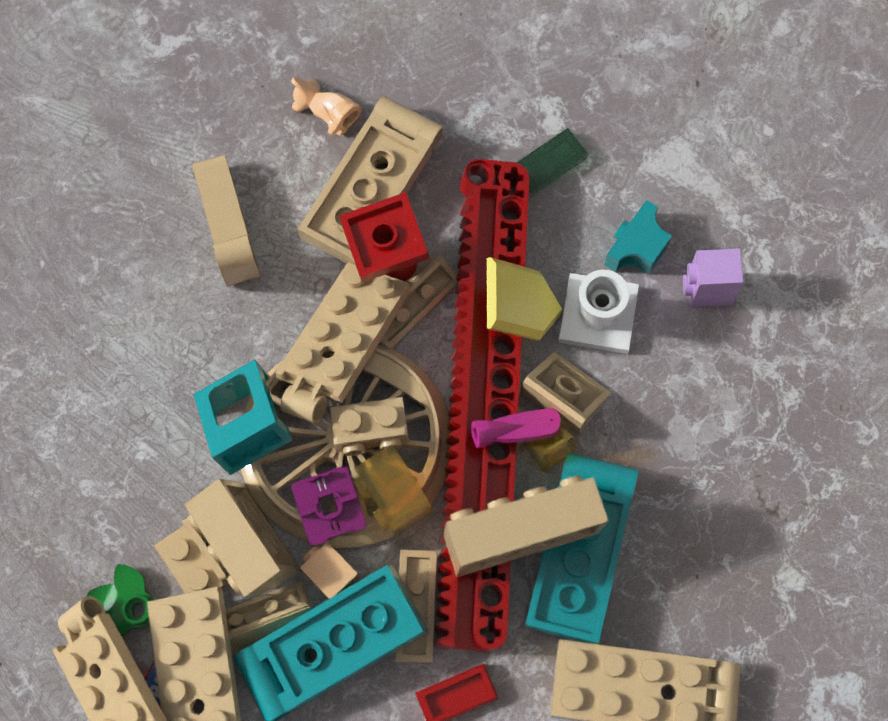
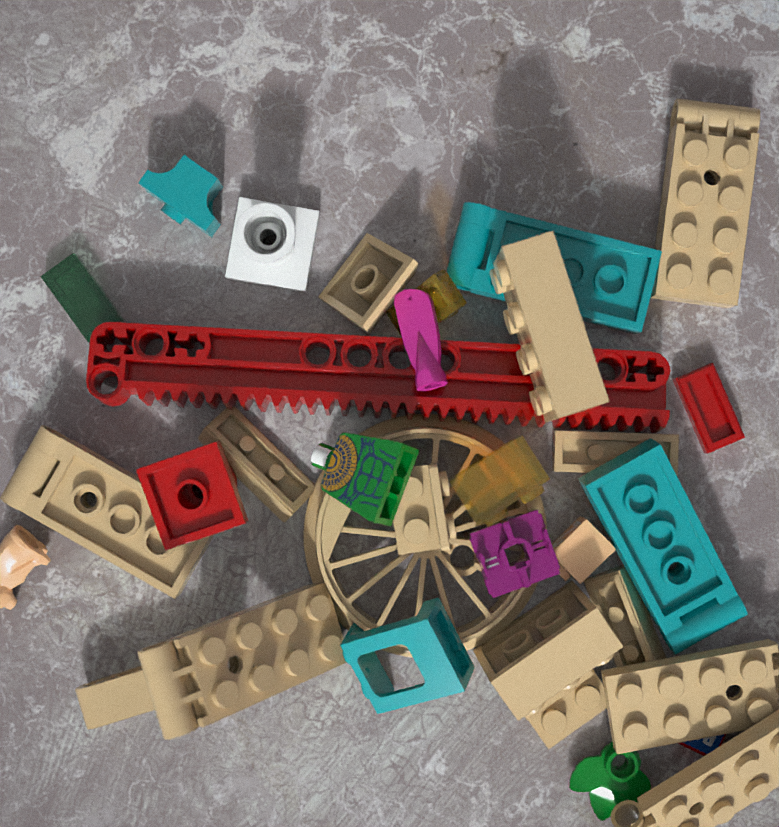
camera: 90 degrees left, 15 degrees up
tan hinge [275,262,411,424] -> none
light yellow tile [487,257,563,341] -> none
lavender brick [683,248,743,307] -> none
none -> tan hinge [137,582,347,740]
none -> green torso [311,432,420,526]

